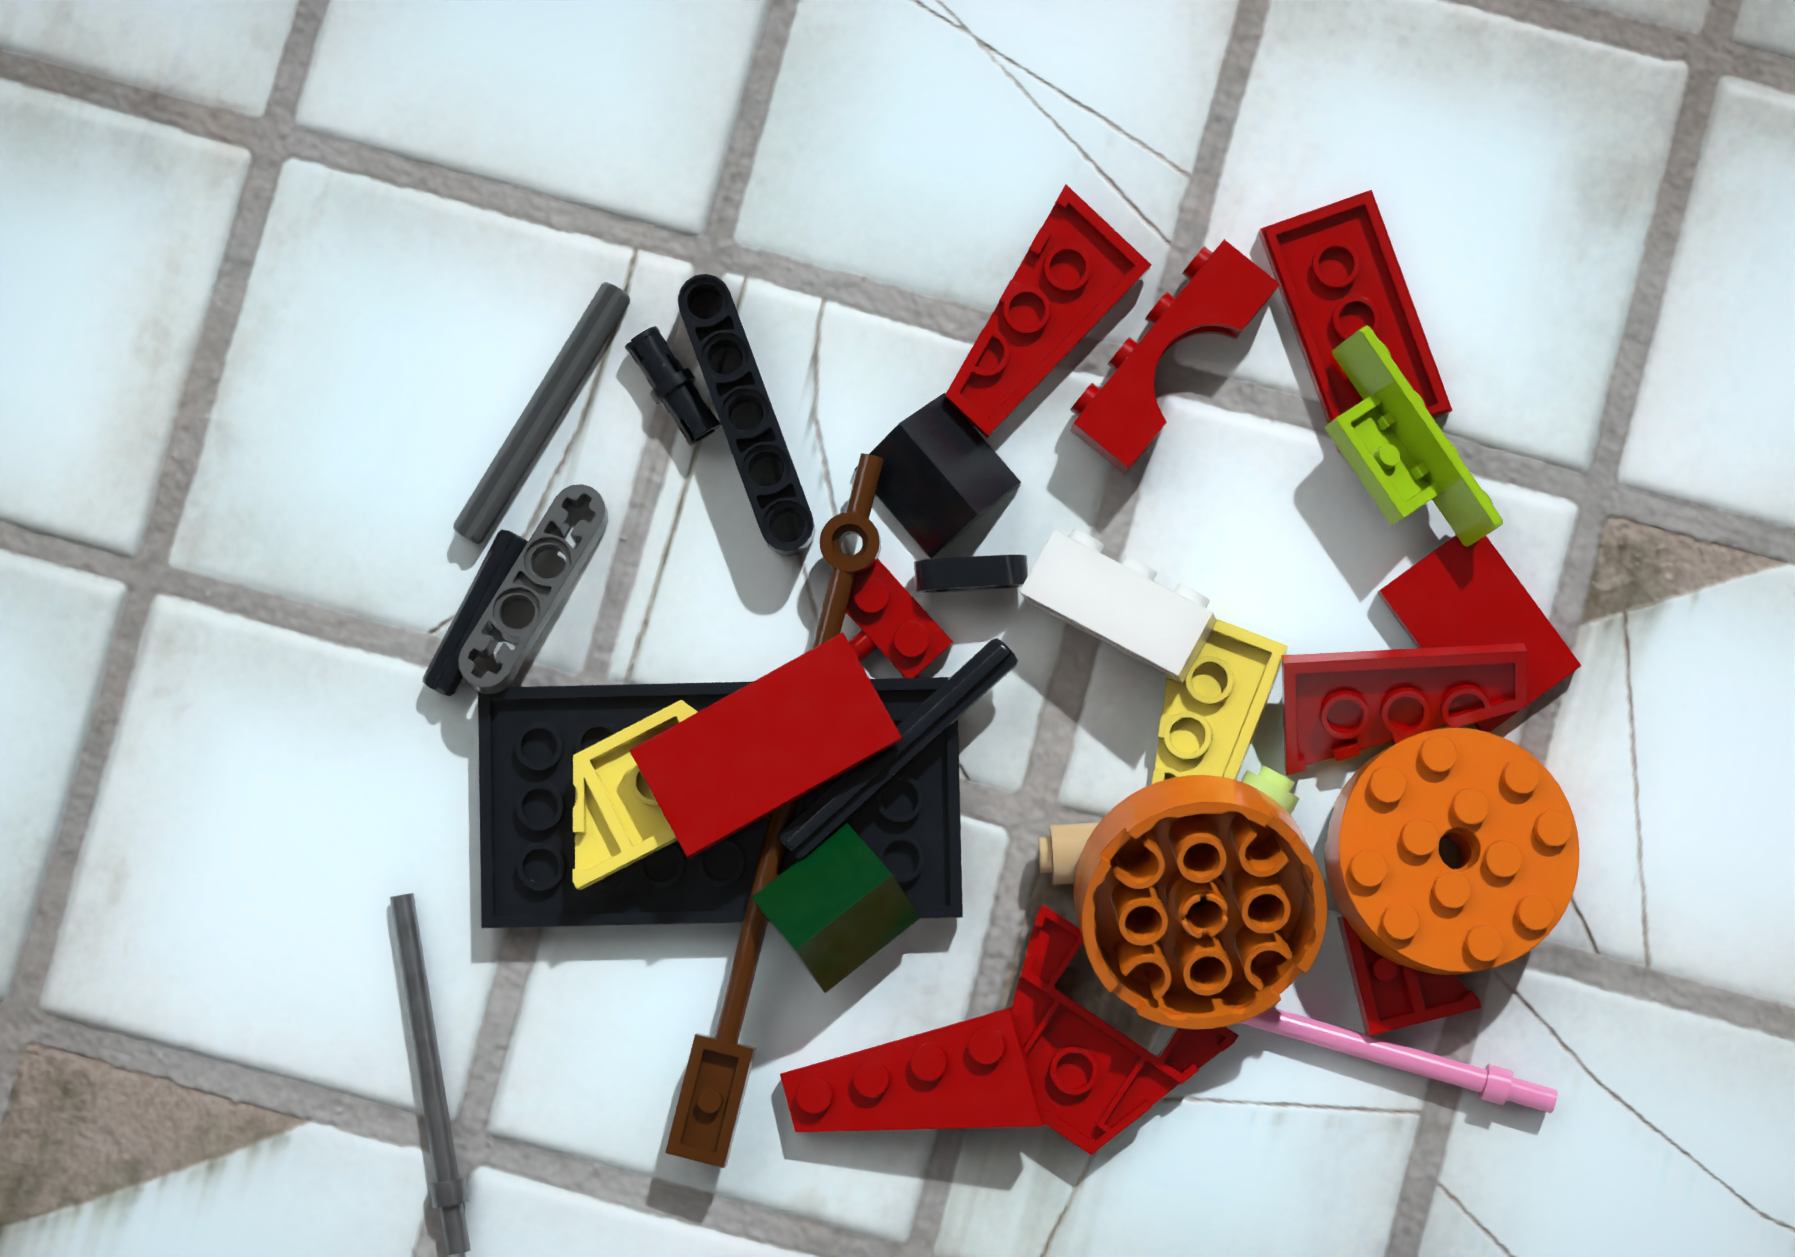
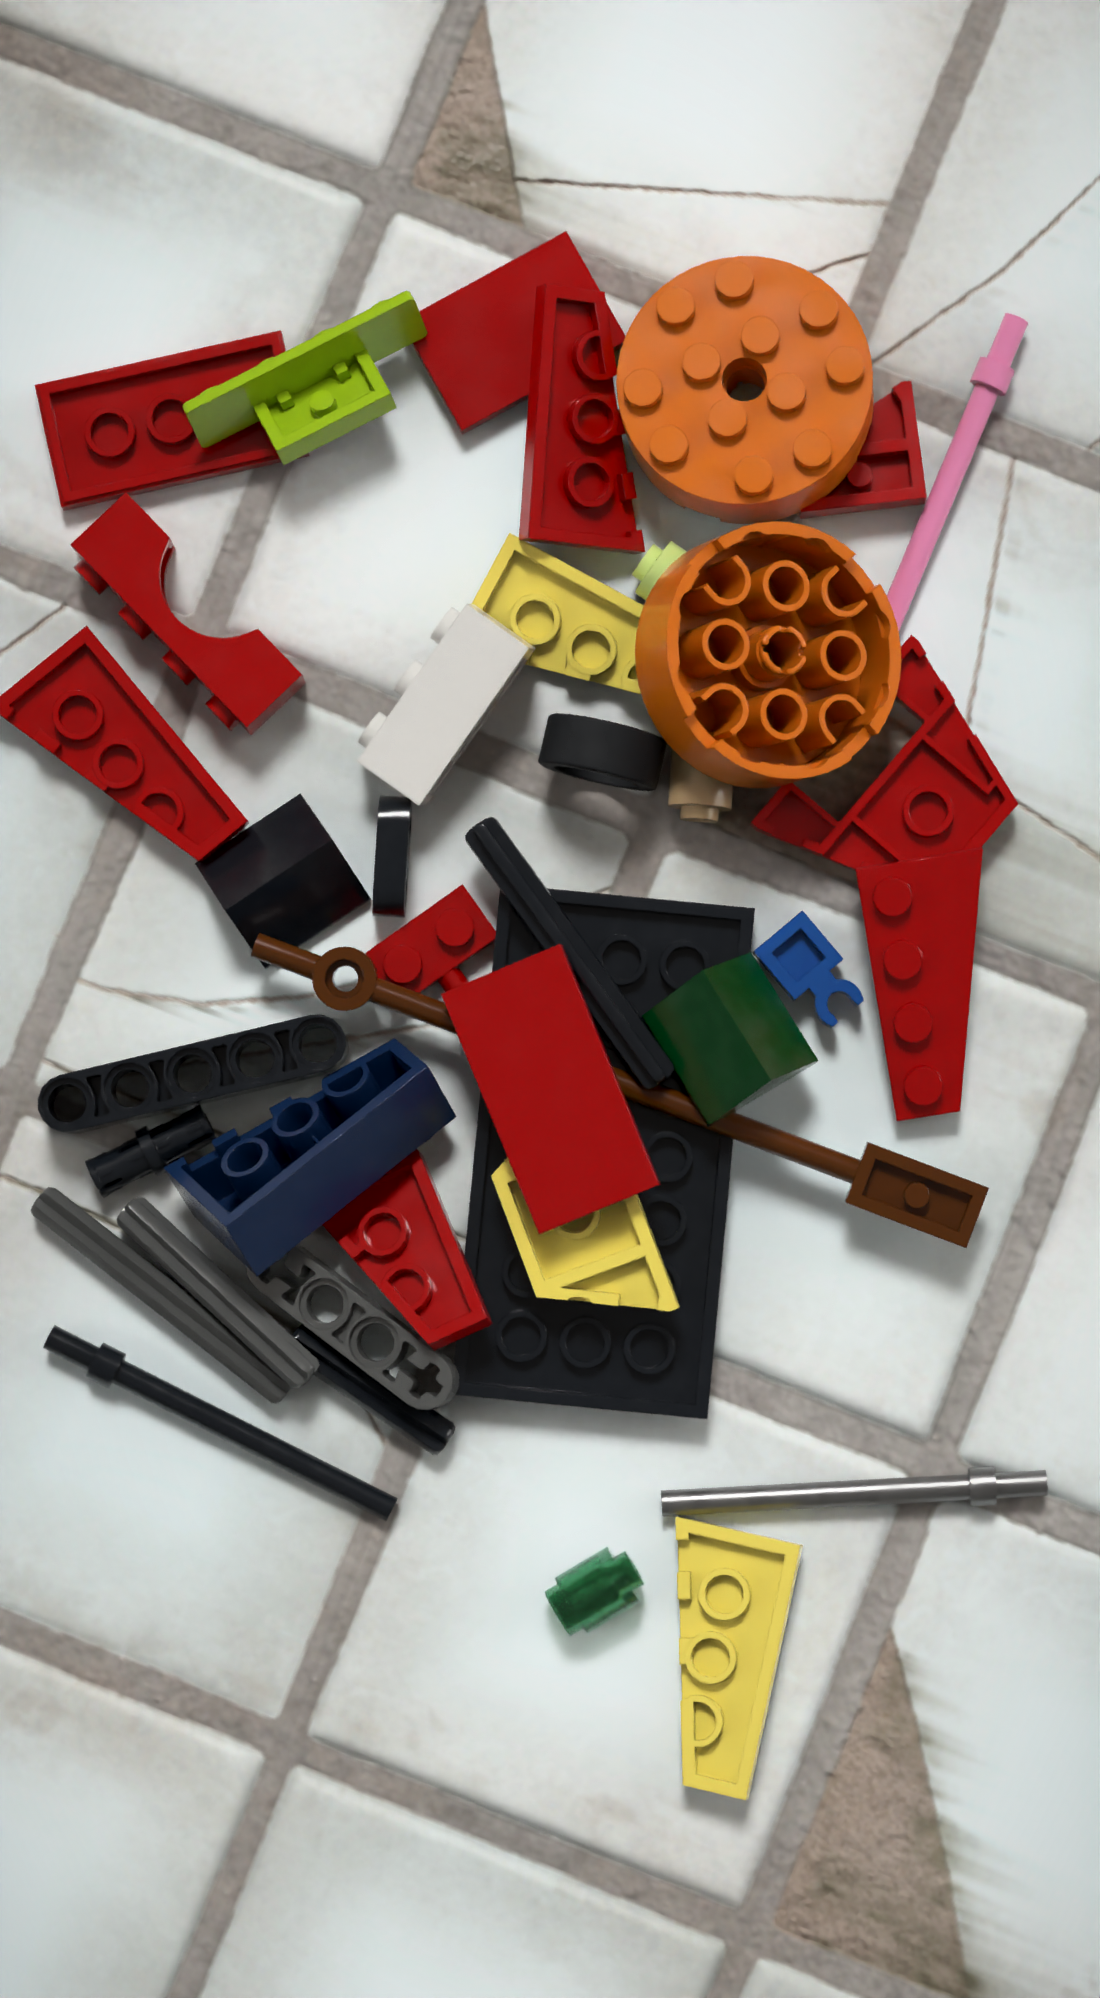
camera: 85 degrees left, 0 degrees up
none -> black bar [43,1325,398,1521]
none -> dark grey axle [116,1197,320,1389]
none -> dark blue wedge [163,1038,457,1276]
none -> red wing [322,1149,493,1351]
none -> black tyre [538,713,667,791]
none -> clear green brick [544,1546,645,1636]
none -> light yellow wing [675,1516,803,1800]
none -> blue plate [753,910,864,1028]

